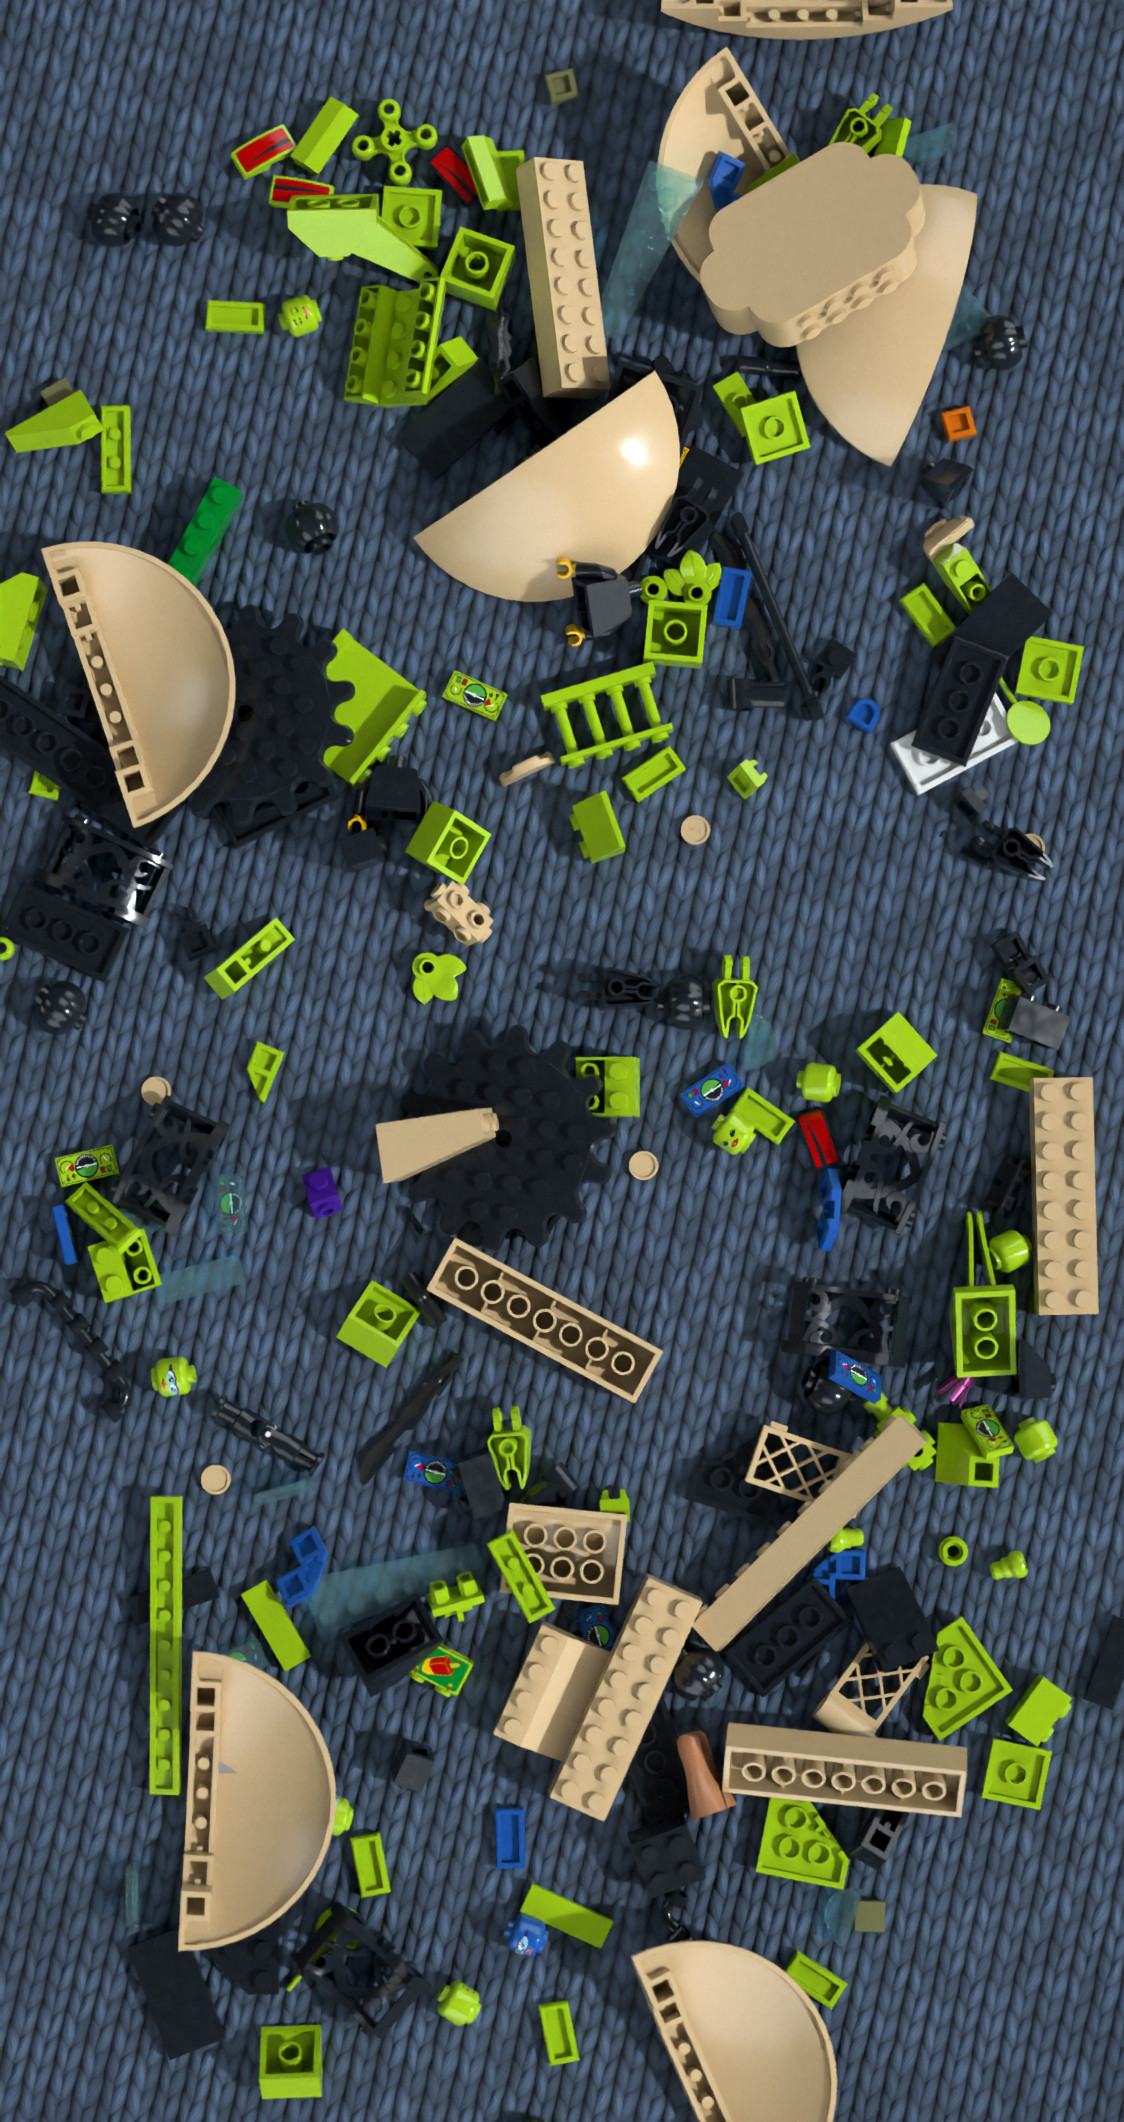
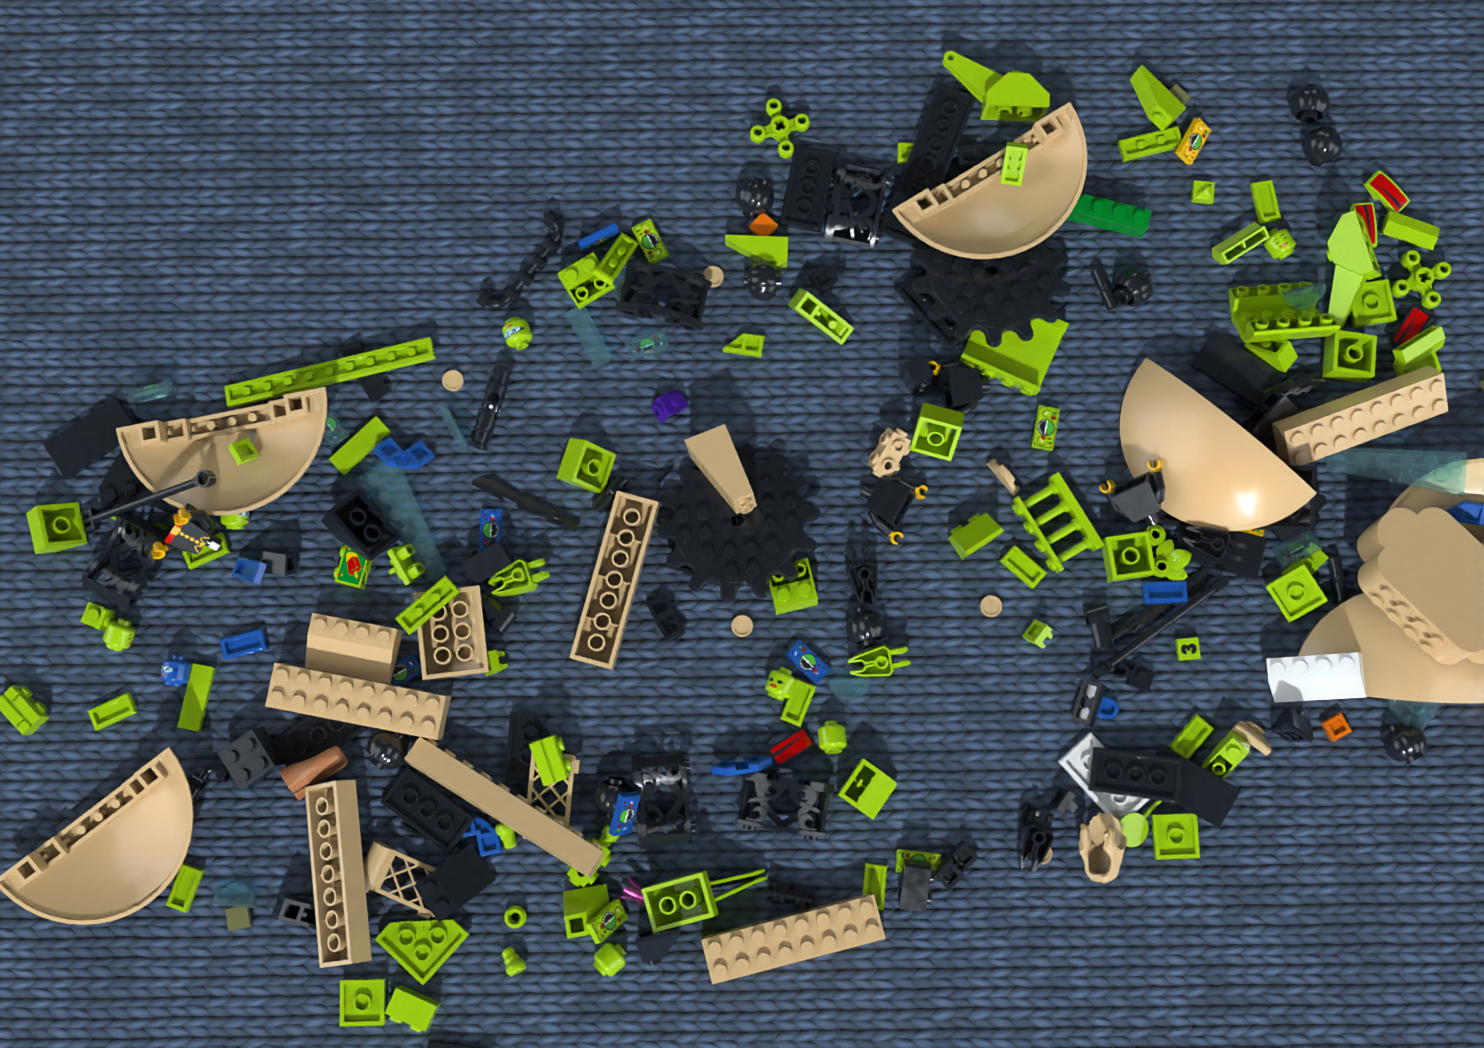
camera: 75 degrees right, 5 degrees down
lime plate [412,952,466,1004] -> none
lime plate [755,1797,849,1890] -> none
lime head [988,1230,1032,1273] -> none
none -> lime bracket [80,602,115,631]
none -> black hinge [81,470,217,533]
none -> black torso [151,503,222,559]
none -> lime tile [228,438,260,465]
none -> blue tile [232,556,267,585]
none -> lime brick [529,734,573,786]
none -> black slope [646,593,686,643]
none -> lime slope [725,235,788,270]
none -> black plant [743,260,782,301]
none -> orange tile [749,213,778,236]
none -> black torso [860,477,928,545]
none -> lime tile [1000,142,1028,186]
none -> black piece [1071,679,1106,727]
none -> tan hair [1078,812,1127,883]
none -> black piece [1090,267,1119,311]
none -> yellow tile [1175,118,1211,165]
none -> lime tile [1175,637,1201,661]
none -> lime tile [1191,180,1215,205]
none -> lime piece [1212,221,1270,265]
none -> white slope [1266,652,1367,703]
none -> clear light blue tile [1272,531,1322,569]
none -> clear light blue tile [1282,282,1326,309]

